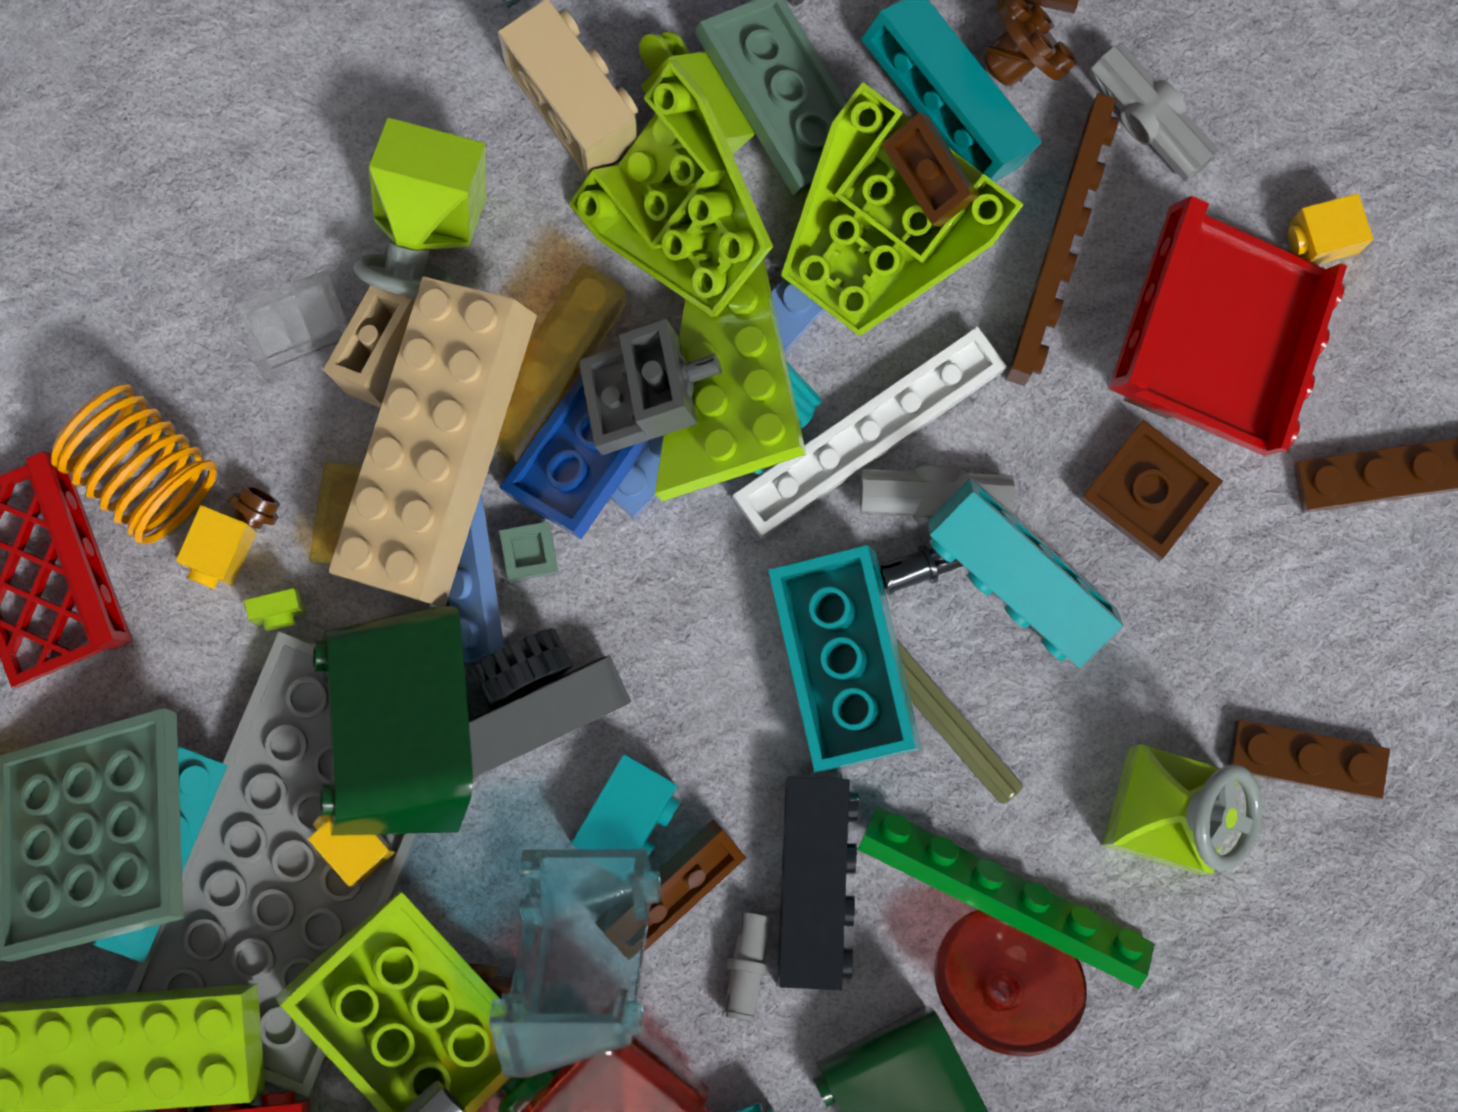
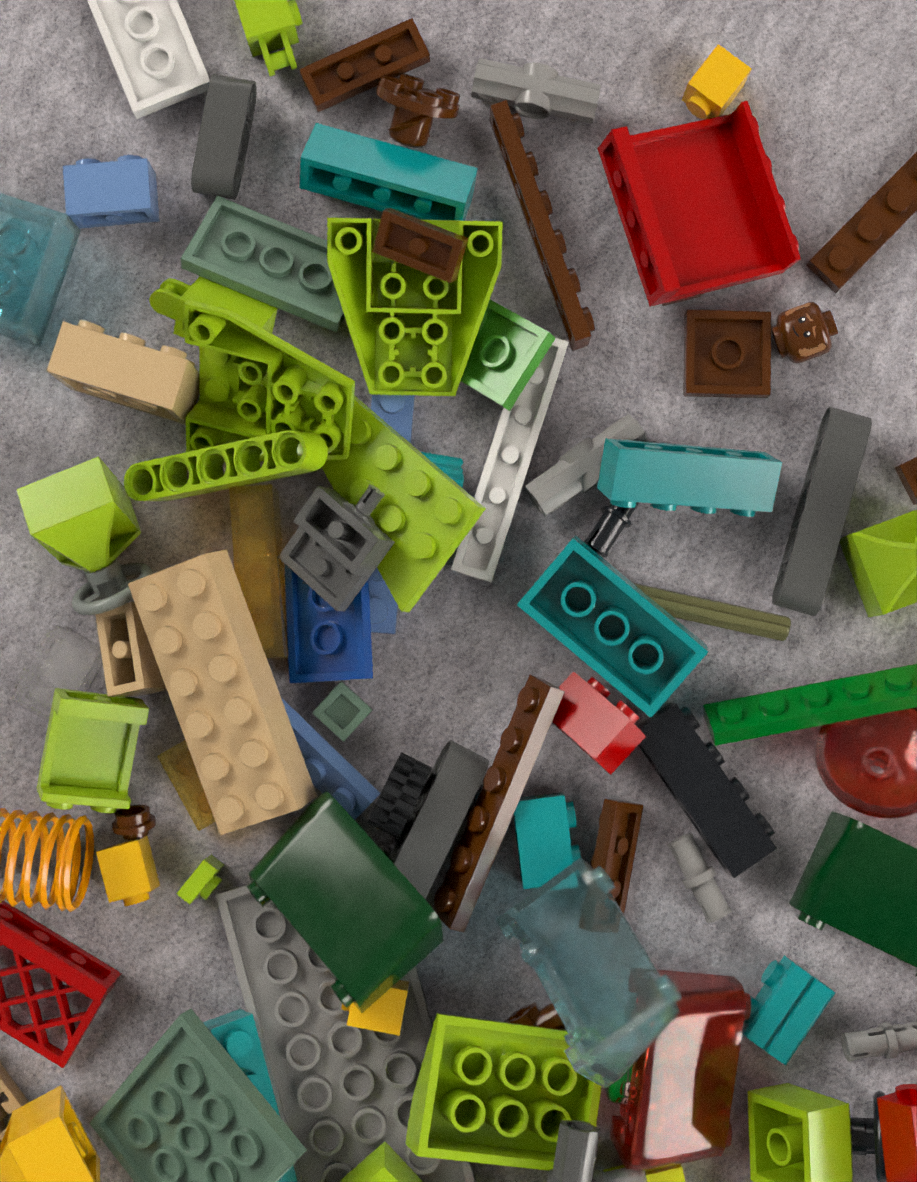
camera: 30 degrees left, 5 degrees up
none -> lime panel [36,688,149,813]
none -> lime beam [124,430,328,501]
none -> reddish brown plate [433,675,565,933]
none -> bright green plate [460,299,556,411]
none -> brick [552,671,646,775]
none -> reddish brown head [771,302,838,364]
none -> dark grey beam [772,407,872,617]

